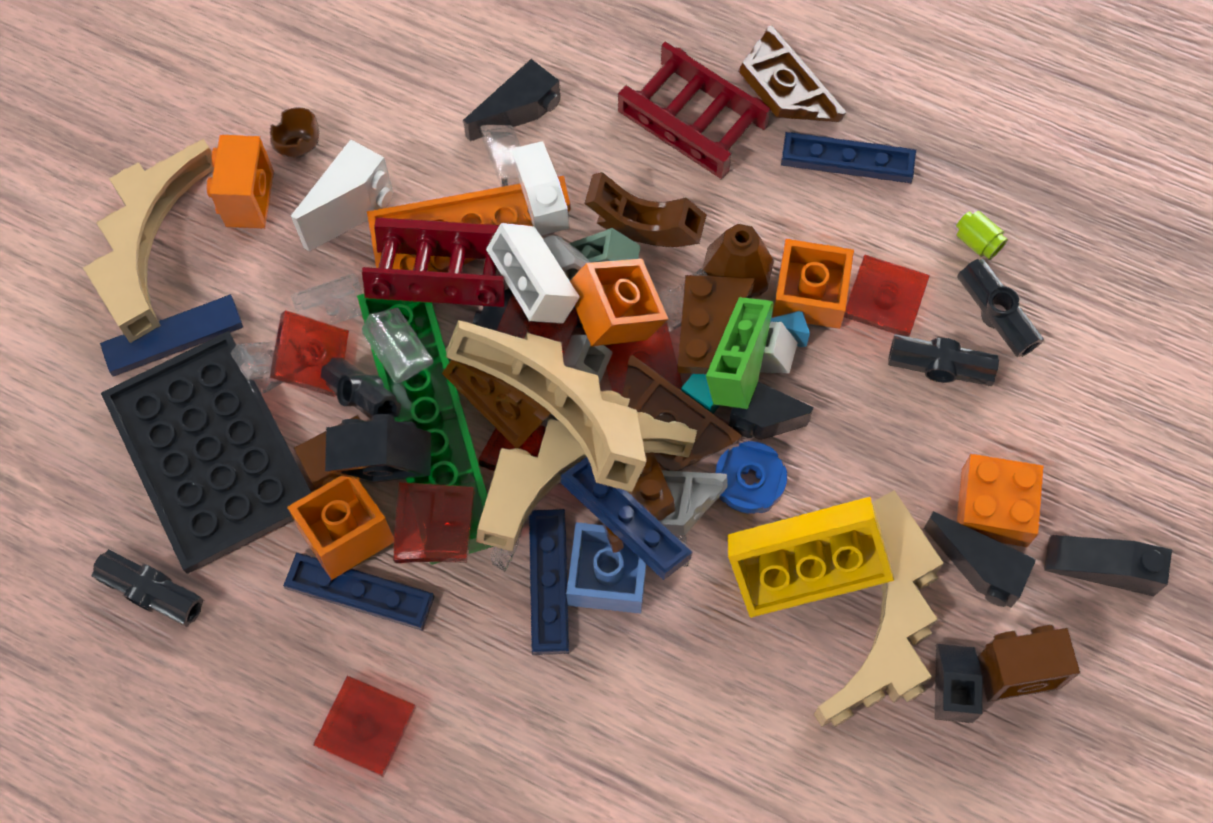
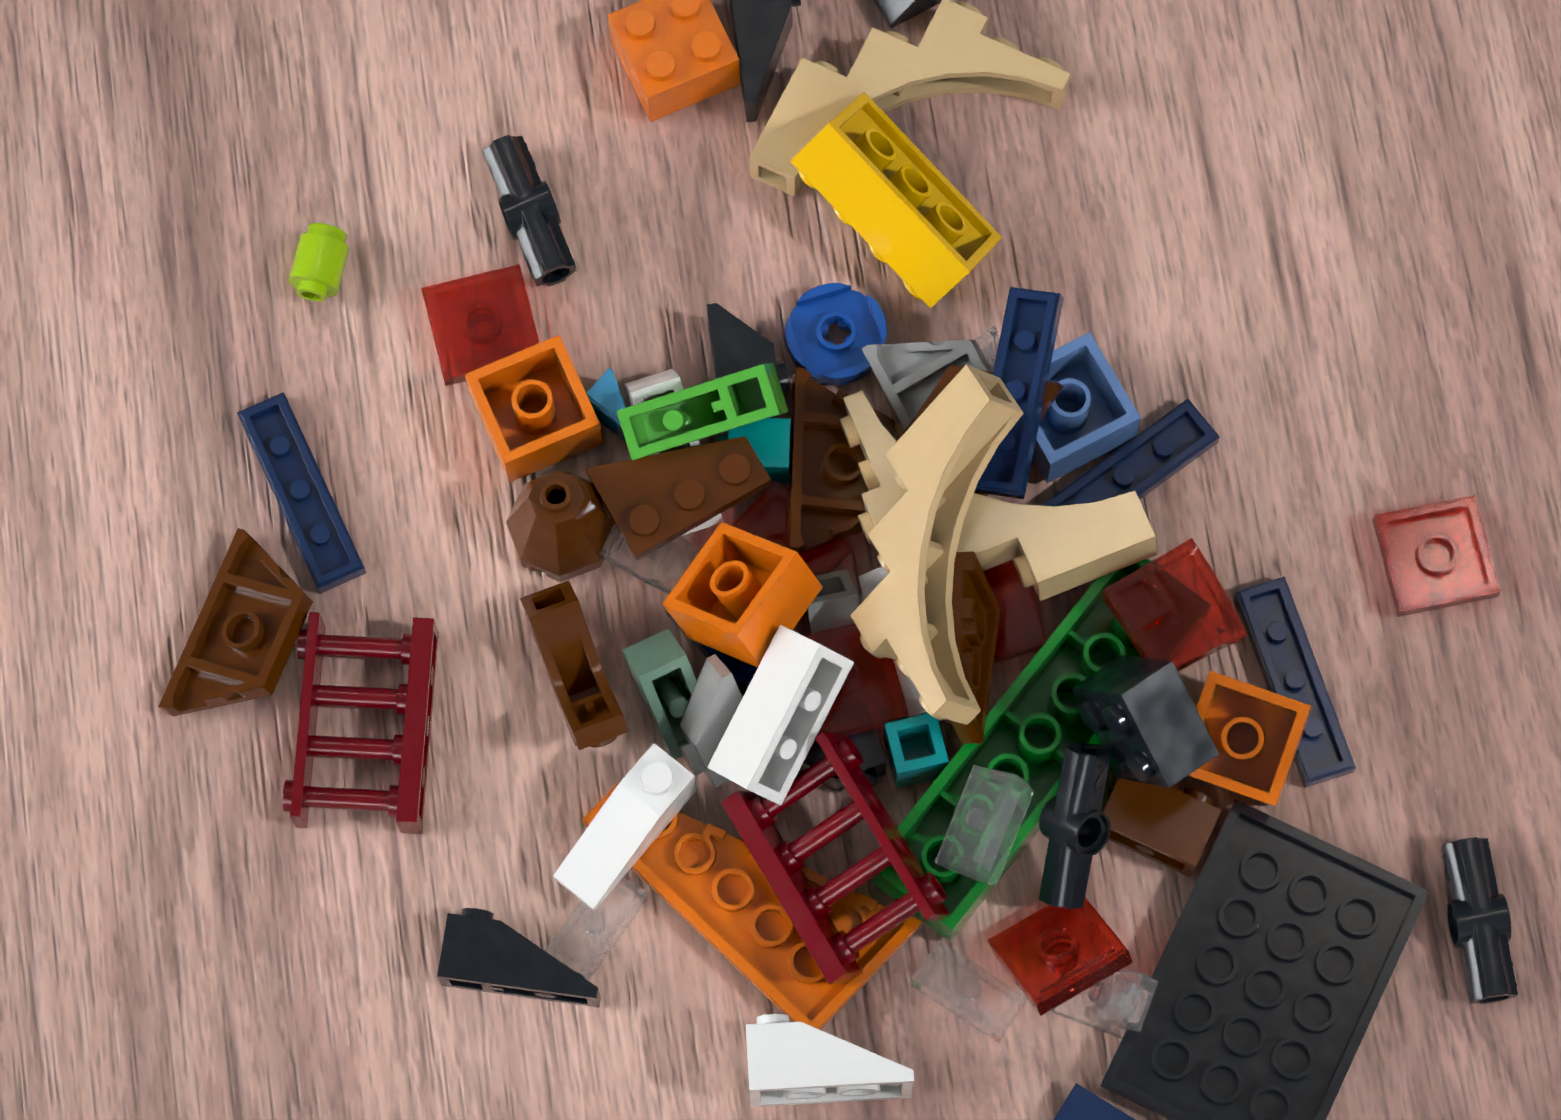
camera: 125 degrees left, 5 degrees up
black piece [957,259,1044,358] -> none

